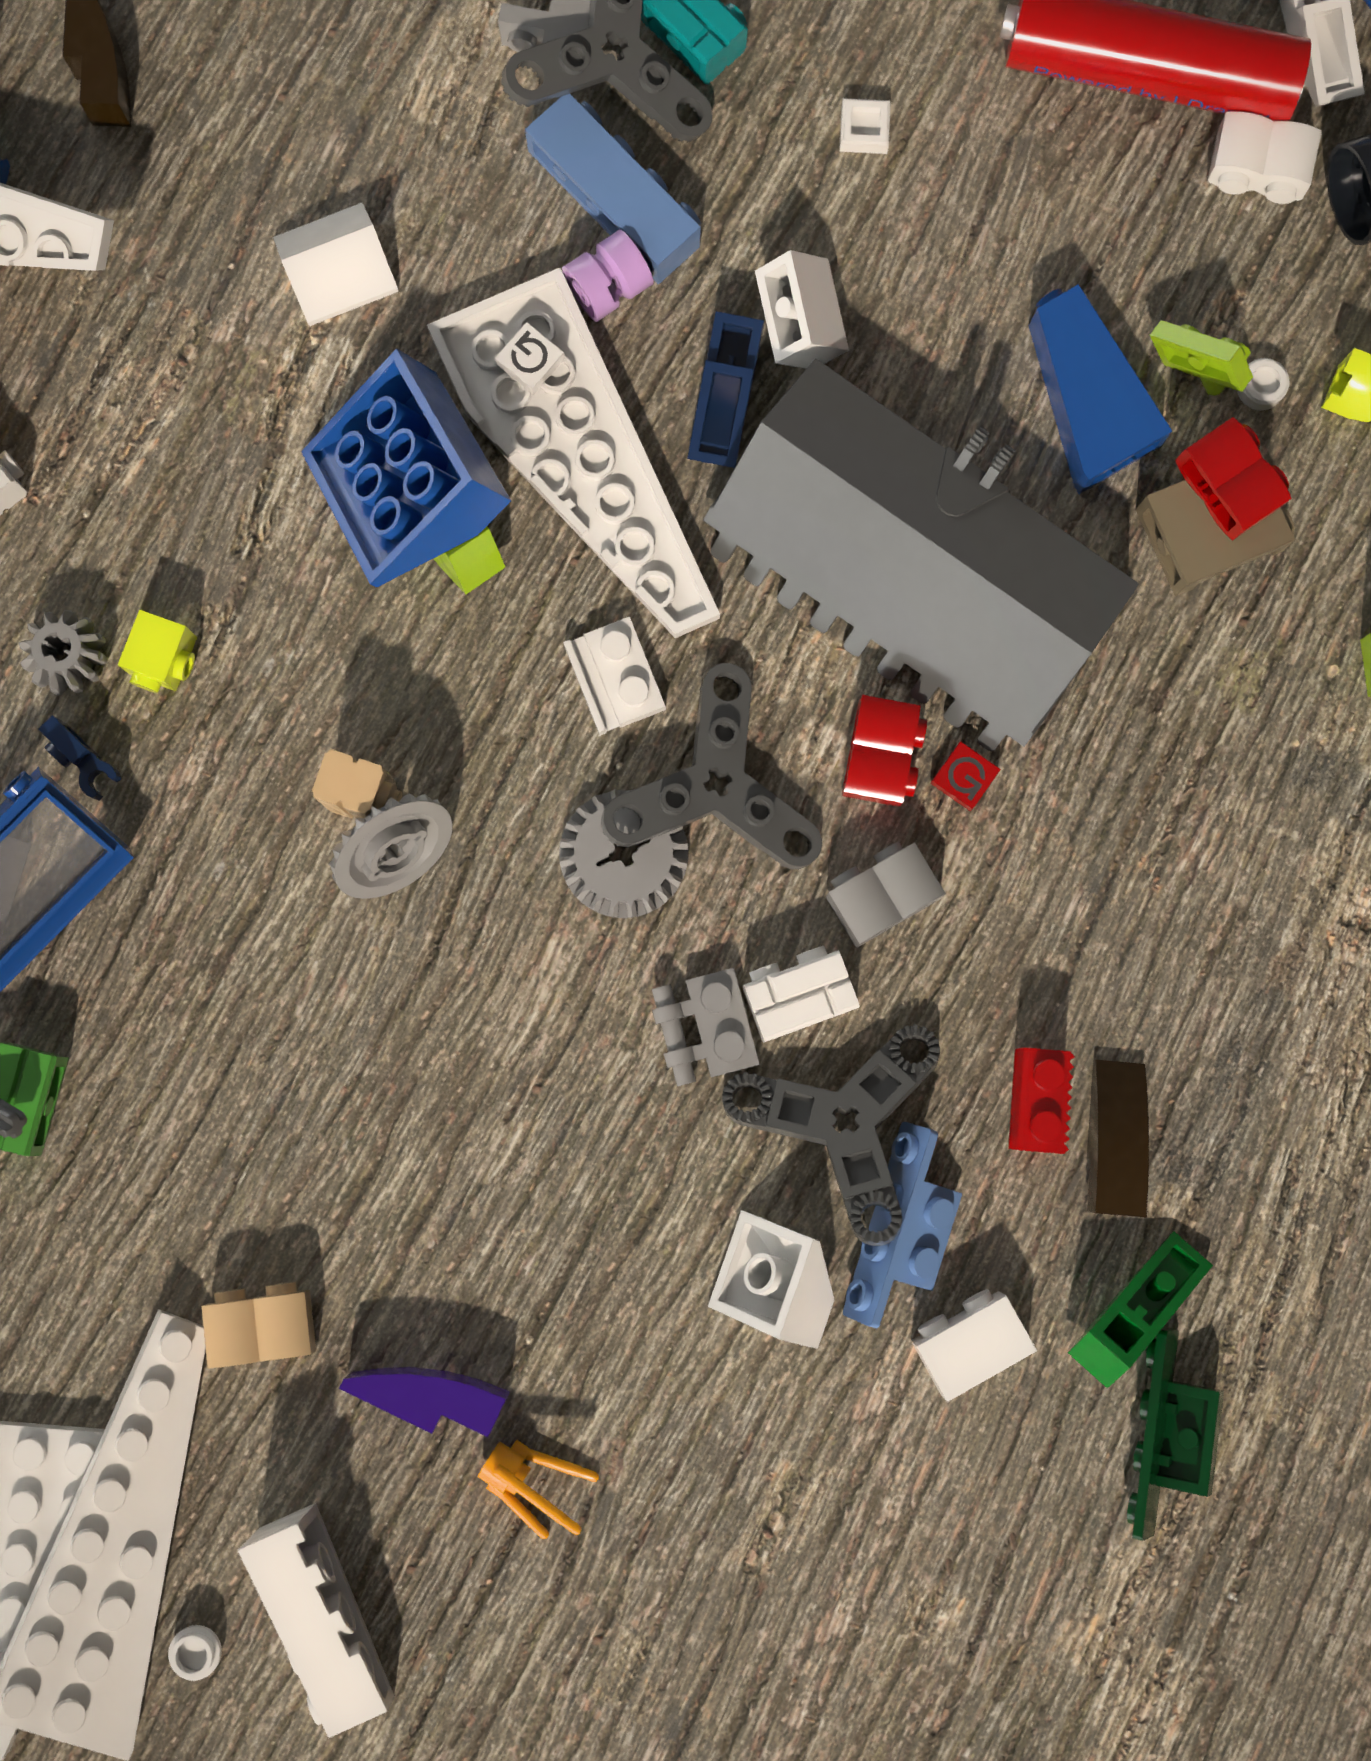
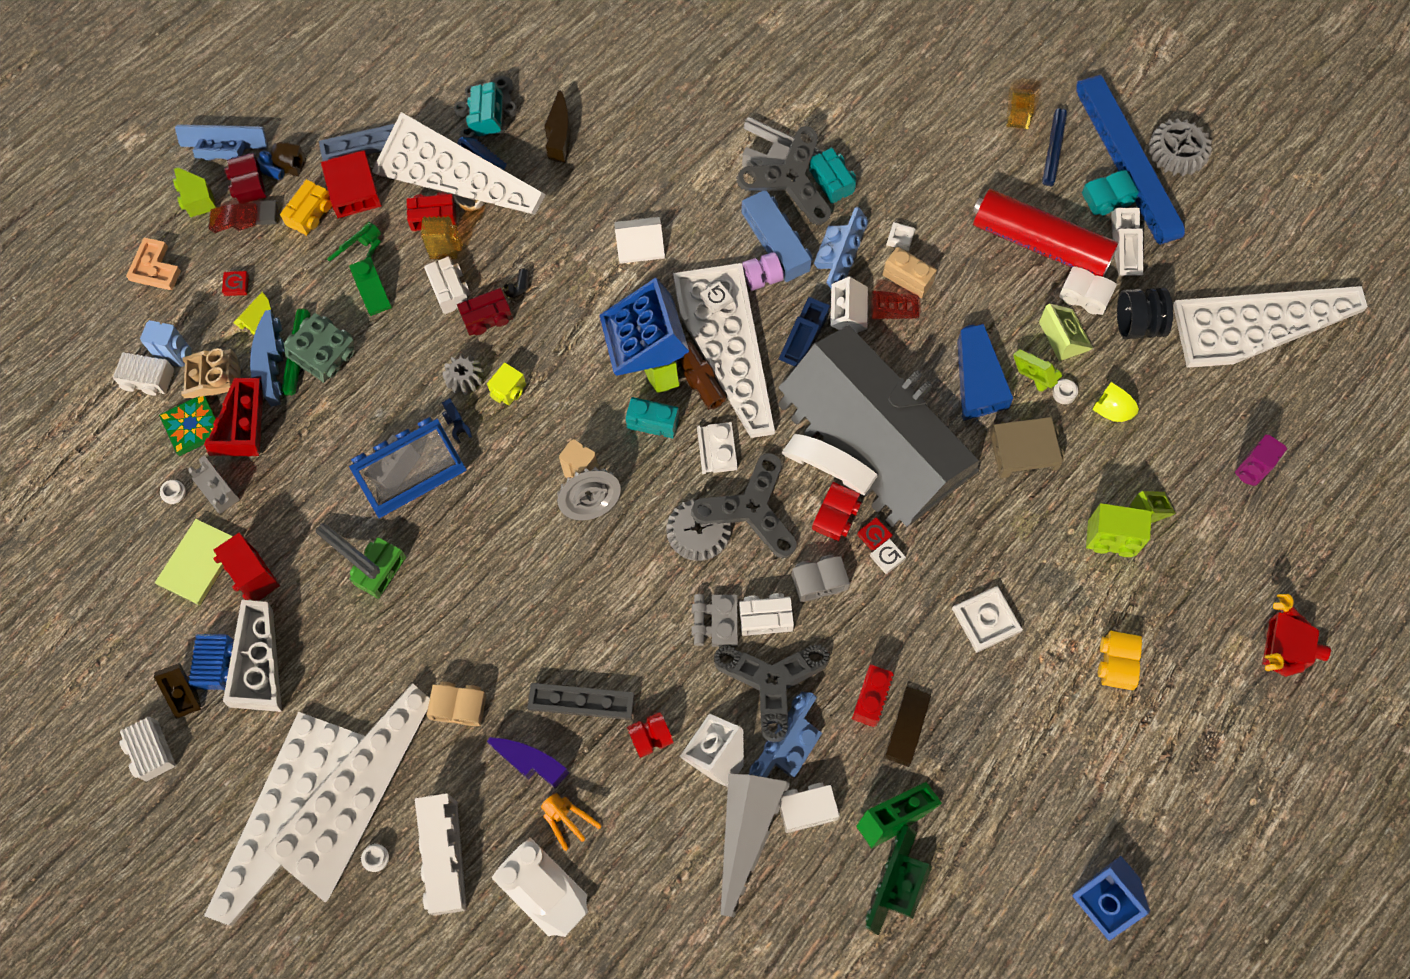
camera: 20 degrees right, 15 degrees down
red brick [1175,417,1292,541] -> none
none -> dark red brick [457,288,513,336]
none -> white slope [492,838,588,937]
none -> black arm [503,269,530,298]
none -> dark grey plate [527,683,635,720]
none -> teal brick [625,397,679,439]
none -> red wheel [627,712,674,758]
none -> reddish brown piece [677,341,726,410]
none -> light grey wedge [721,774,790,917]
none -> white slope [781,434,878,496]
none -> medium blue bracket [814,207,868,290]
none -> white tile [870,539,906,575]
none -> clear red slope [871,291,919,319]
none -> tan brick [883,247,937,299]
none -> white tile [952,586,1023,653]
none -> yellowish green slope [1039,304,1093,361]

